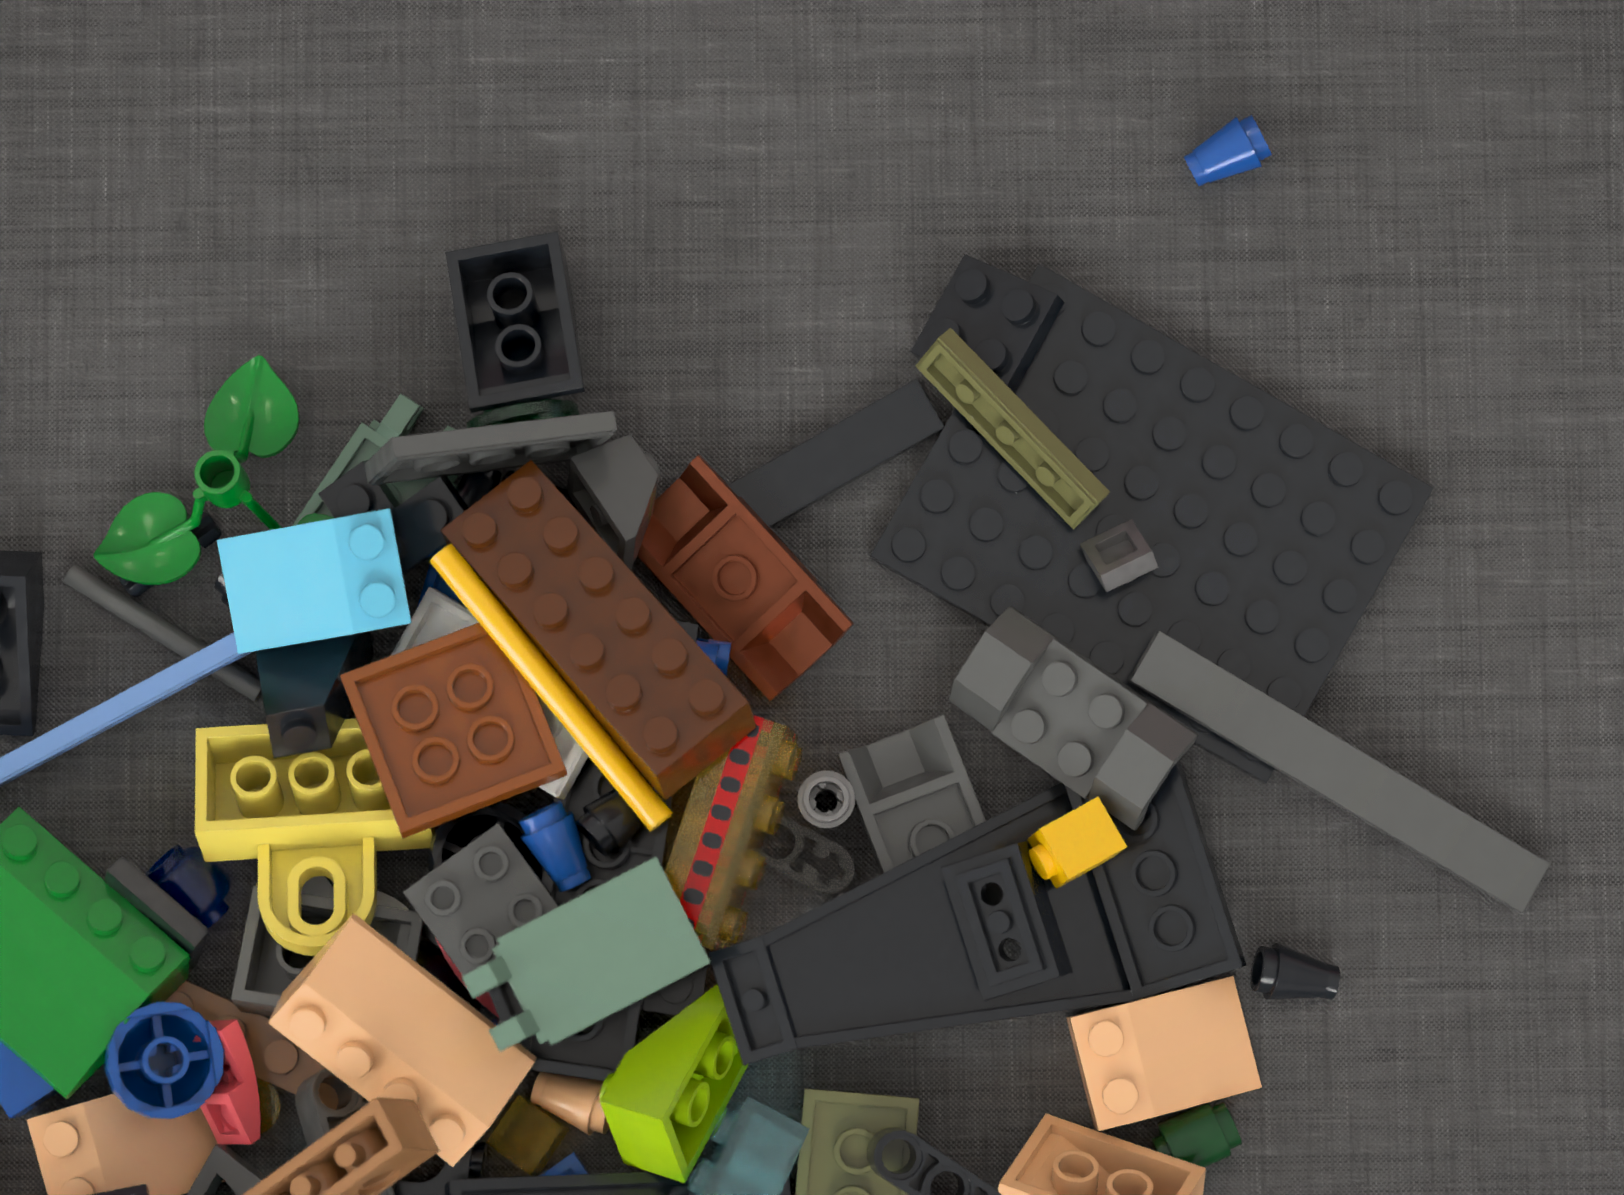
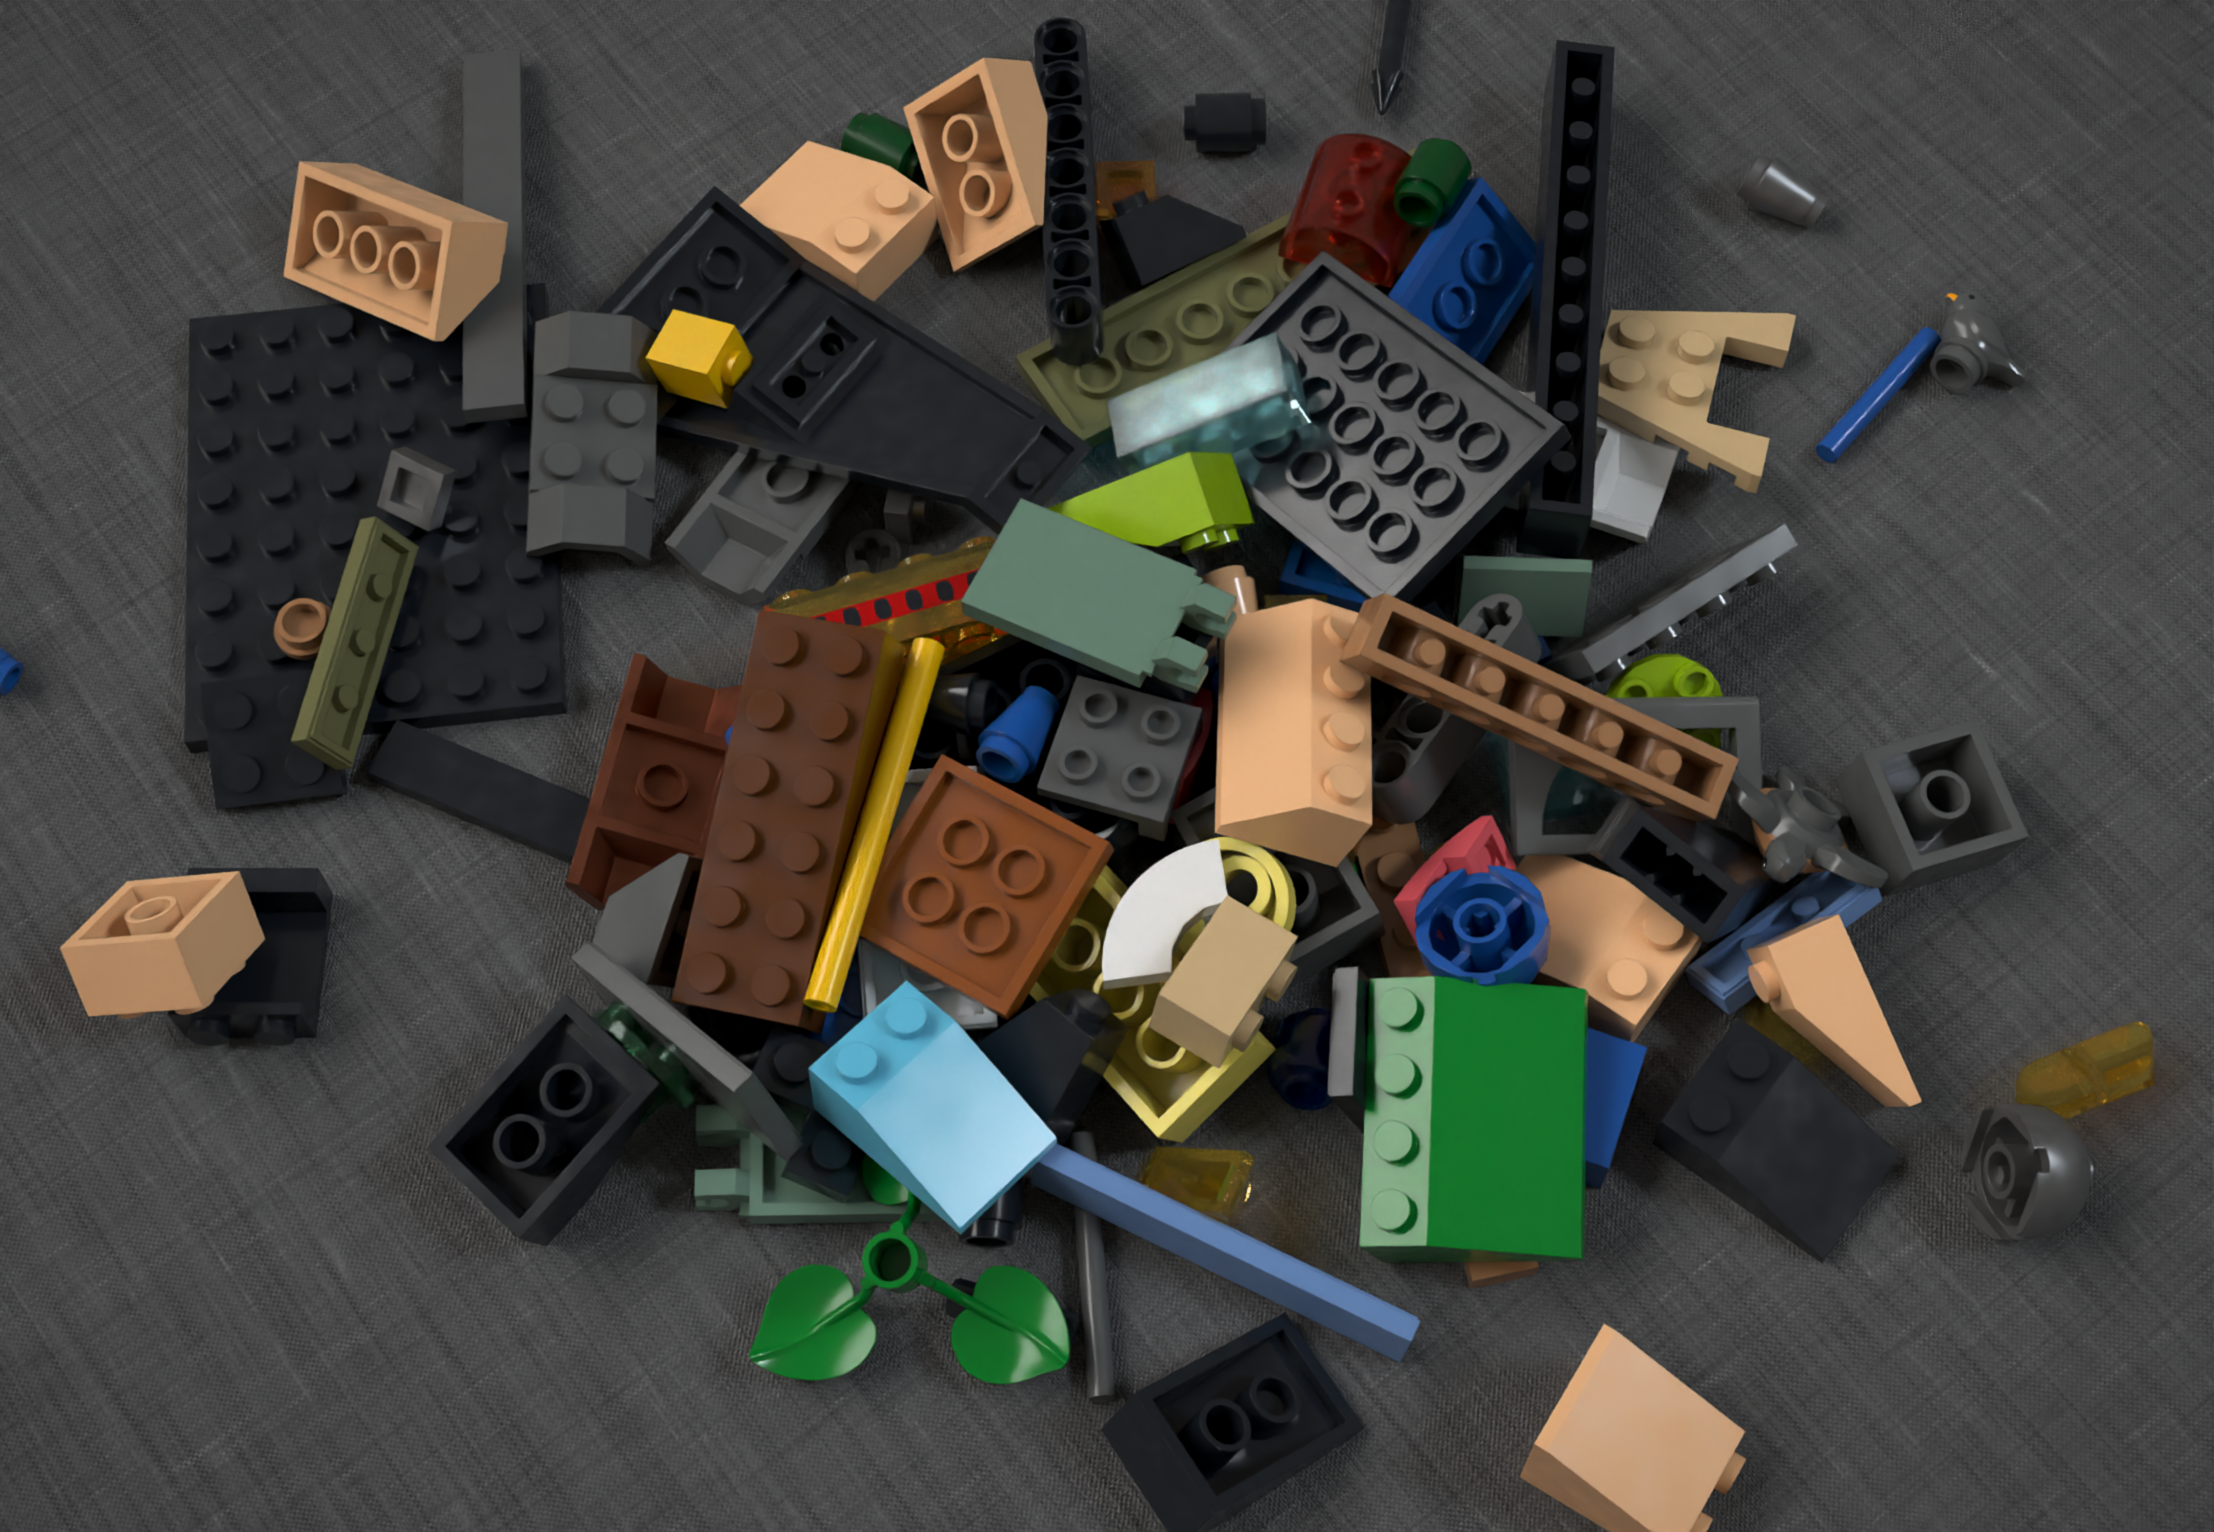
camera: 125 degrees left, 20 degrees down
flat silver cone [797,770,855,828] -> none
black cone [1250,943,1340,1000] -> none
none -> light nougat brick [60,871,265,1019]
none -> black panel [168,868,333,1046]
none -> medium nougat plate [274,598,332,660]
none -> light nougat slope [283,161,509,341]
none -> white tile [1102,839,1228,990]
none -> clear yellow slope [1140,1147,1255,1229]
none -> tan brick [1148,895,1298,1069]

